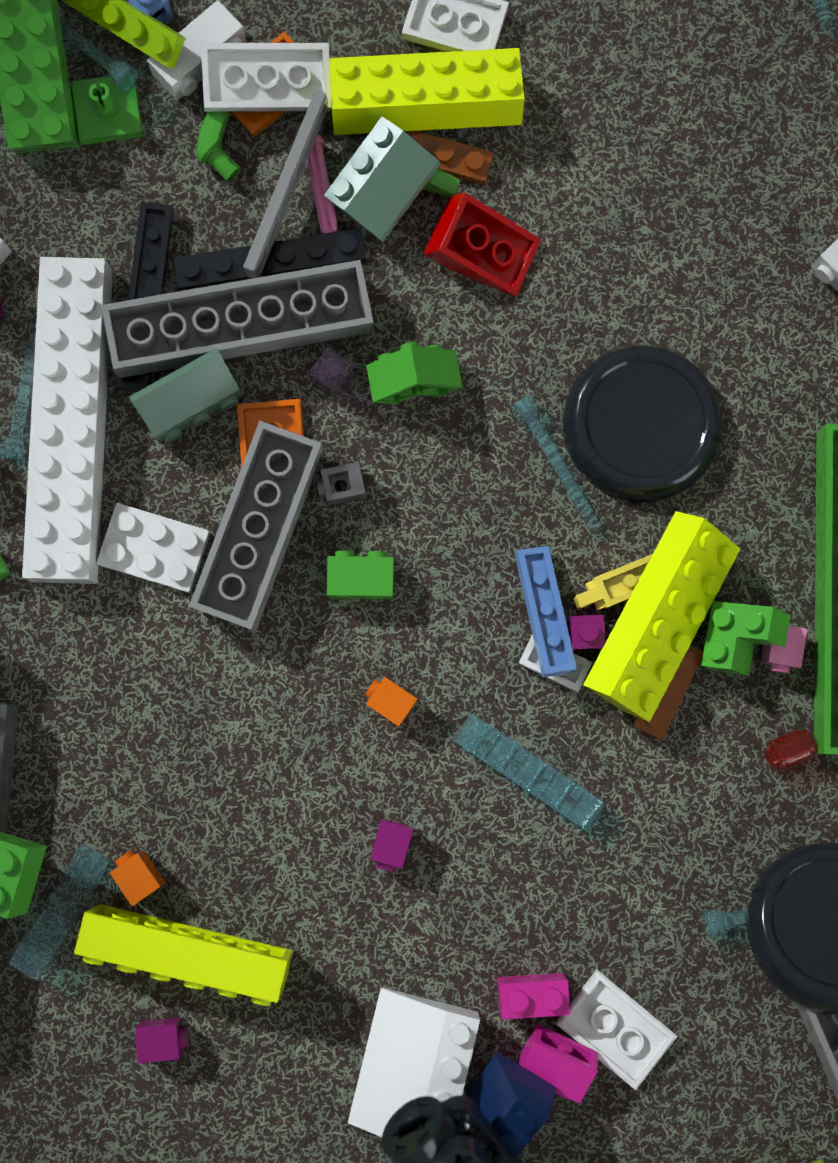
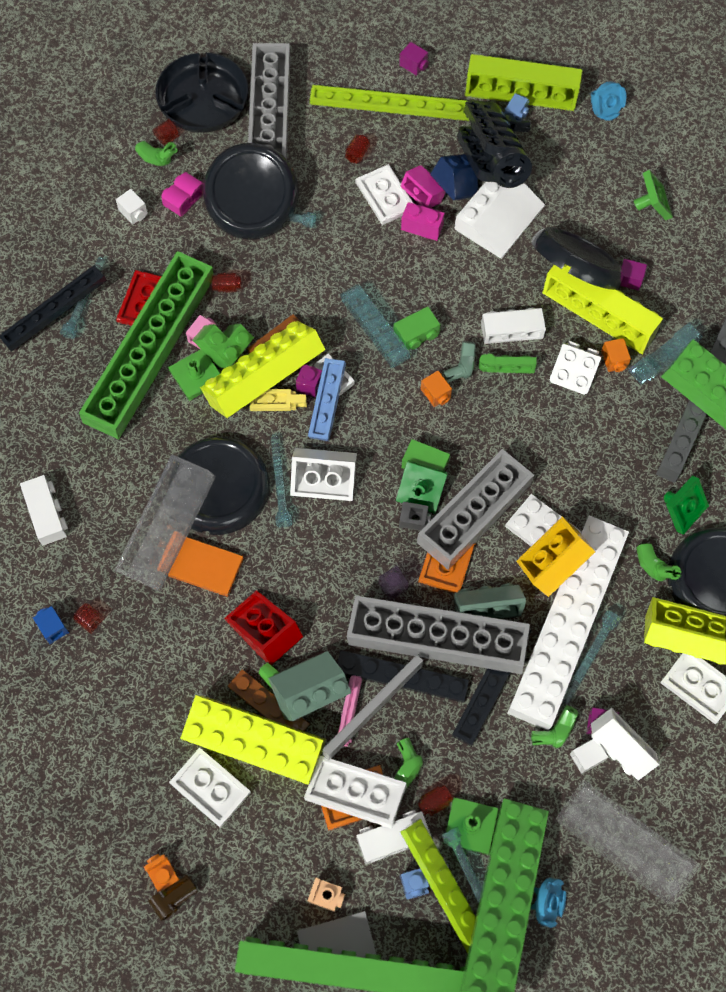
camera: 155 degrees left, 15 degrees down
bright green brick [366,342,462,404] -> none
magenta brick [370,818,413,872] -> none
none -> blue brick [33,606,69,644]
none -> clear red brick [73,603,105,634]
none -> clear brick [114,454,216,592]
none -> bright green tile [168,349,220,401]
none -> orange tile [168,536,243,597]
none -> white slope [290,448,357,501]
none -> clear red brick [345,135,370,164]
none -> bright green brick [393,307,440,351]
none -> tile [396,460,448,513]
none -> clear red brick [418,785,453,817]
none -> sand green arm [442,341,475,383]
none -> bright green hinge [479,354,537,373]
none -> white brick [481,308,546,344]
none -> yellow brick [516,516,596,597]
none -> black piece [531,227,623,290]
none -> bright green arm [531,705,578,748]
none -> white bracket [550,341,602,394]

